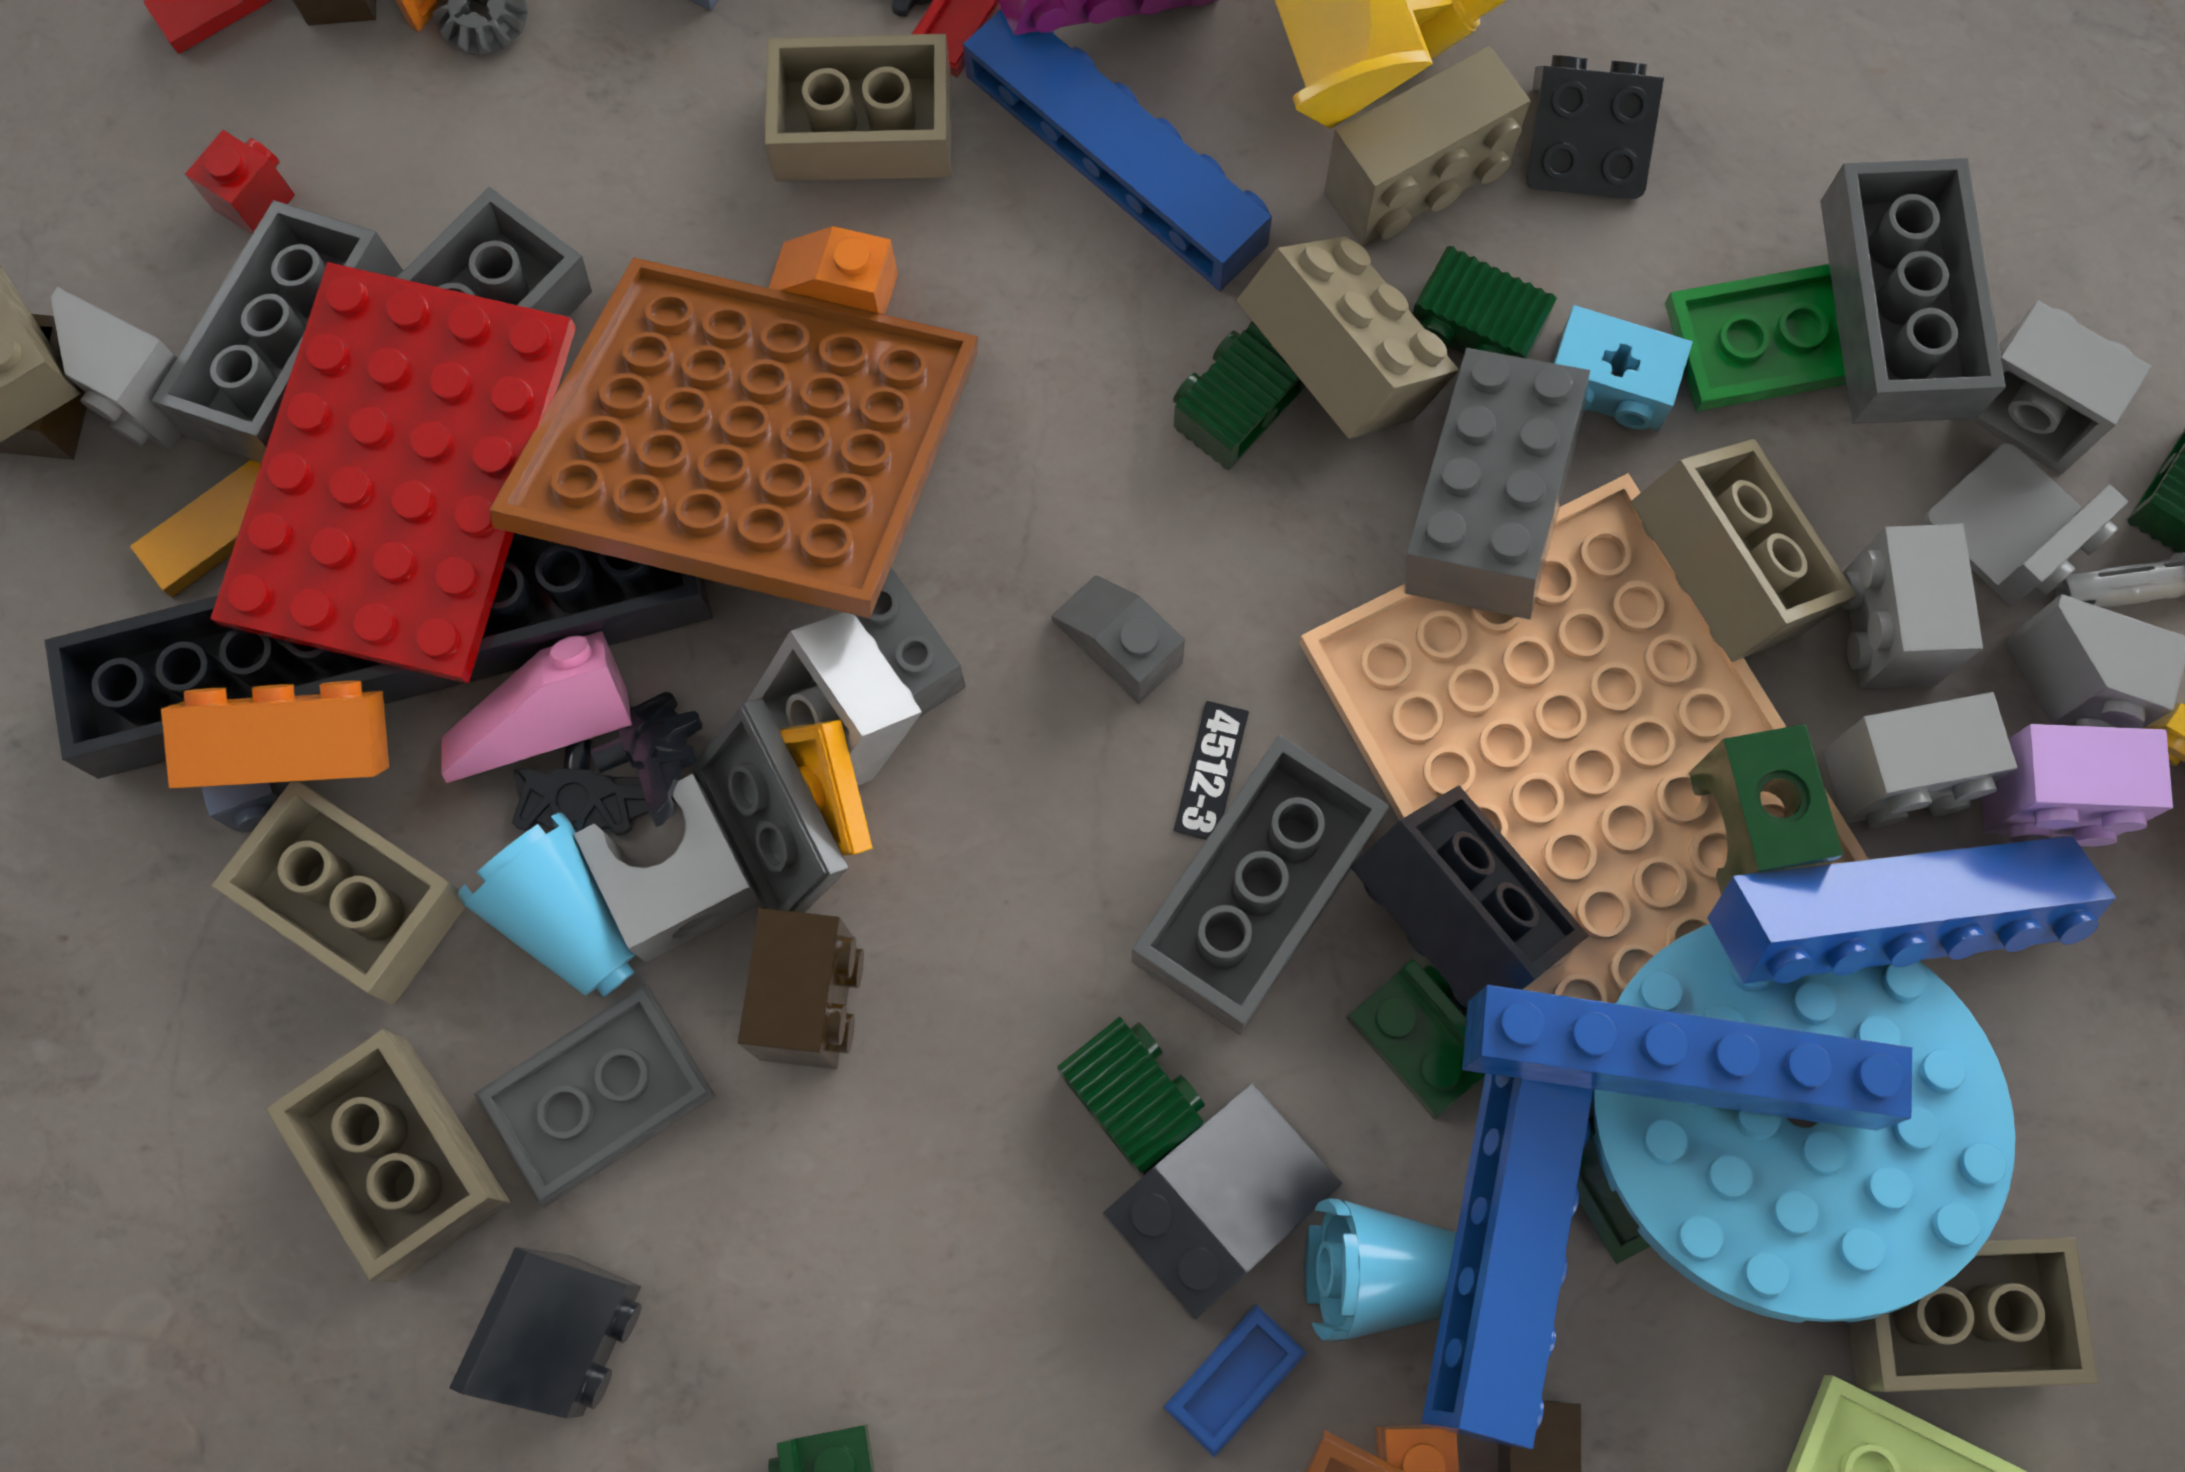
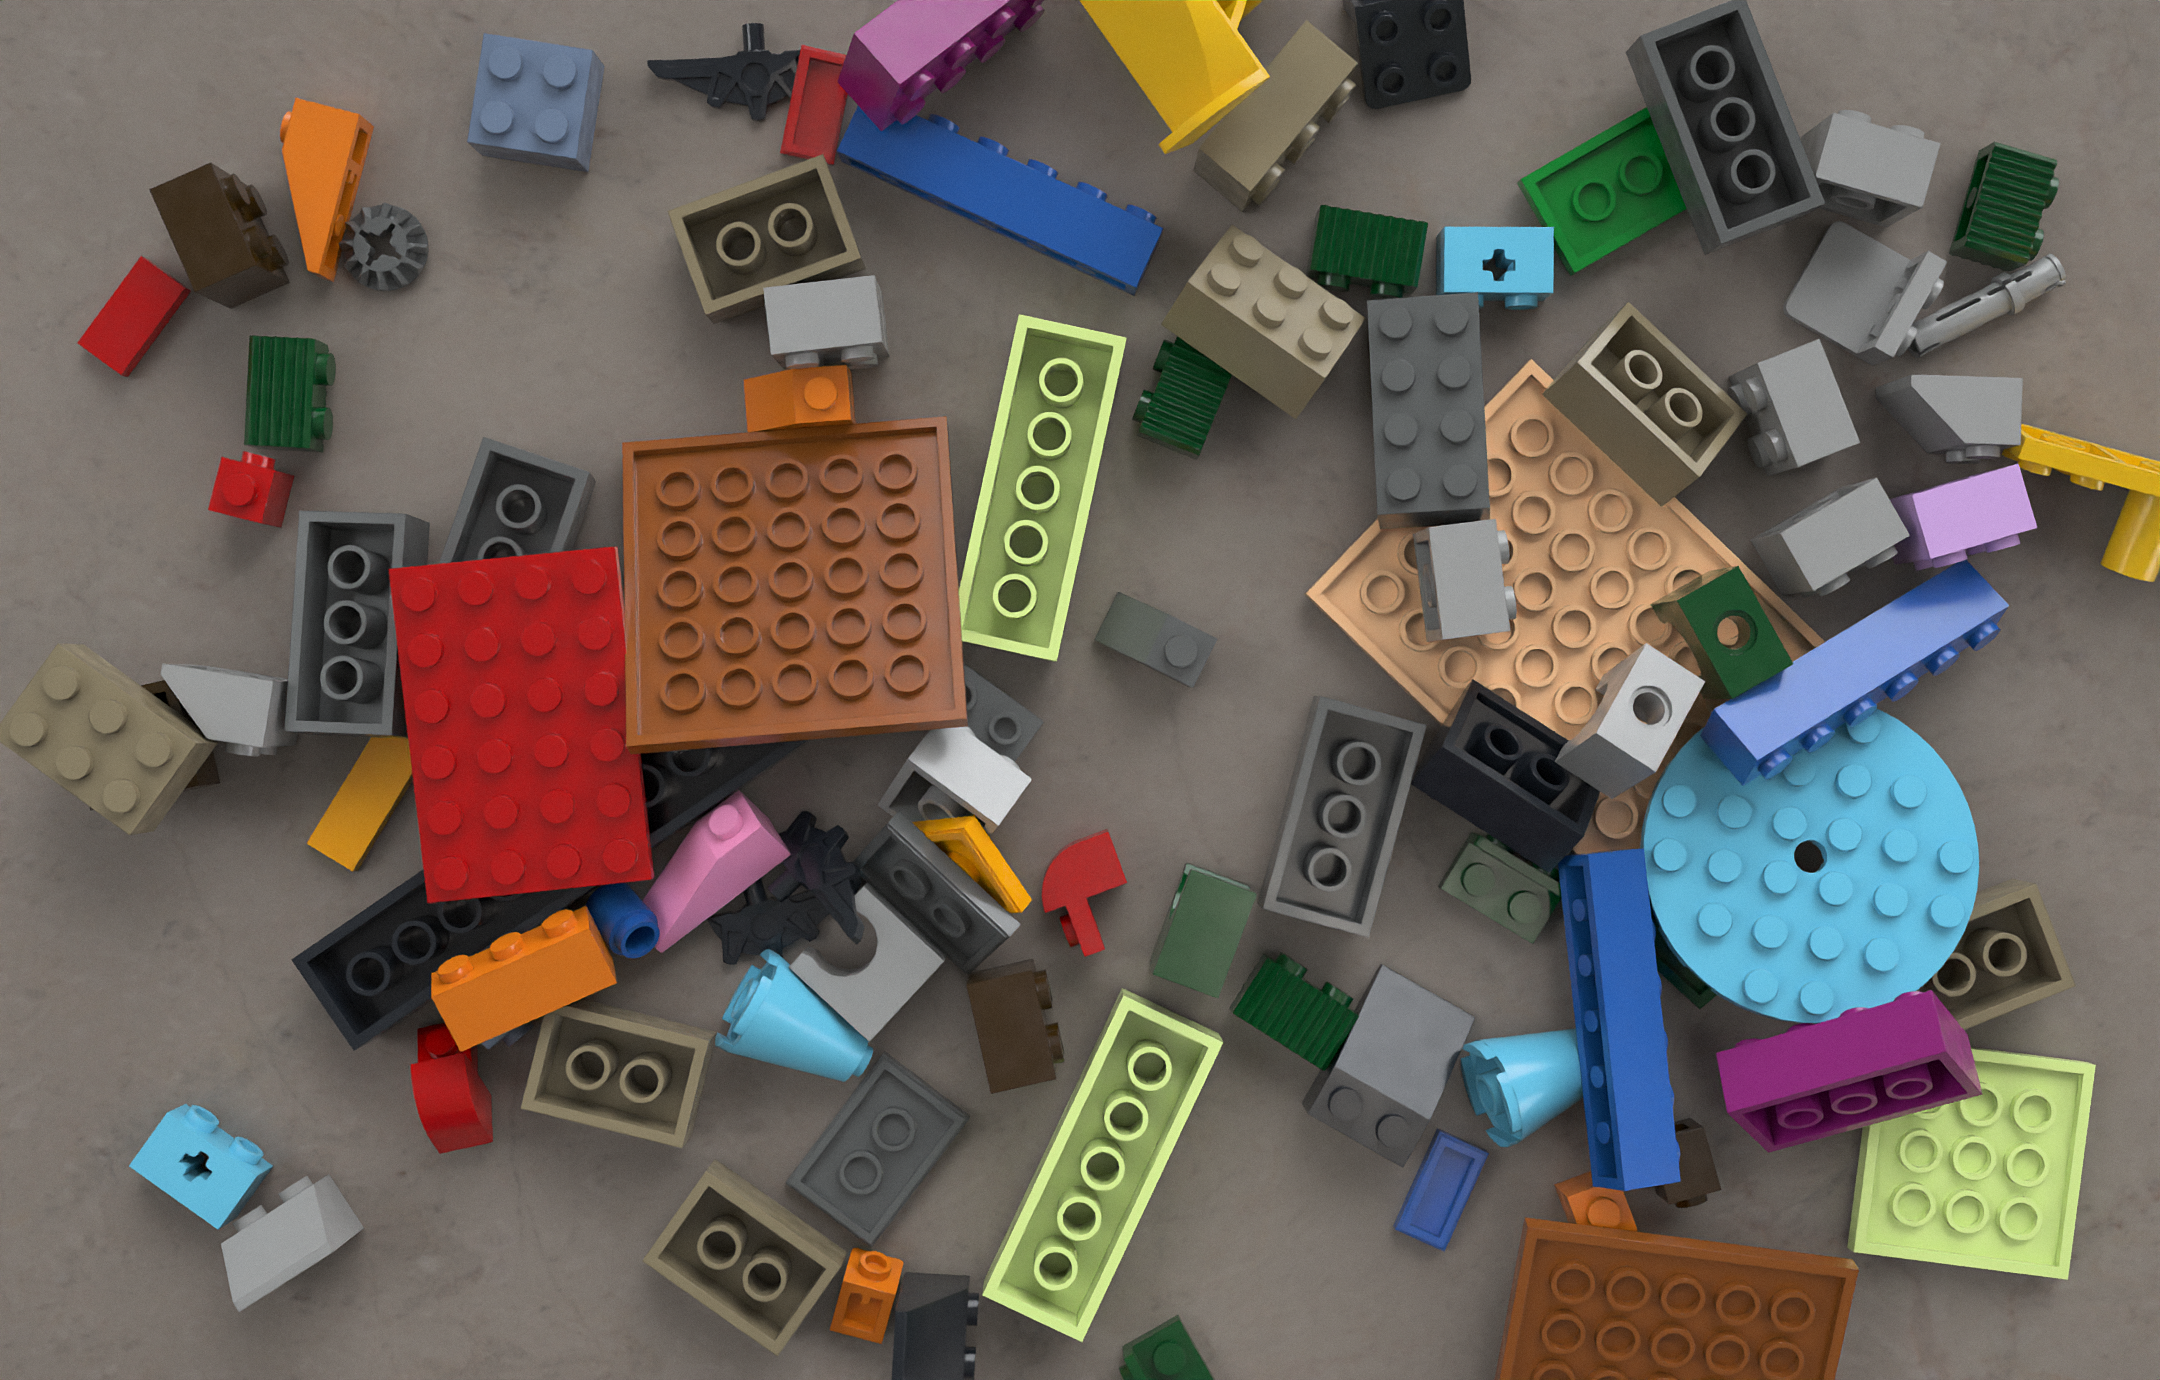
camera: 25 degrees left, 15 degrees up
sticker [1173,701,1249,839] -> none
blue brick [1462,985,1913,1131] -> none
none -> dark green brick [244,335,336,452]
none -> red brick [411,1023,493,1154]
none -> blue brick [585,883,660,958]
none -> light grey brick [763,275,890,369]
none -> orange bracket [830,1248,904,1344]
none -> yellowish green brick [959,314,1127,662]
none -> yellowish green brick [982,988,1223,1342]
none -> red brick [1042,829,1127,957]
none -> dark green piece [1149,862,1257,999]
none -> light grey brick [1413,519,1517,642]
none -> light grey piece [1555,643,1705,799]
none -> magenta brick [1716,990,1983,1153]

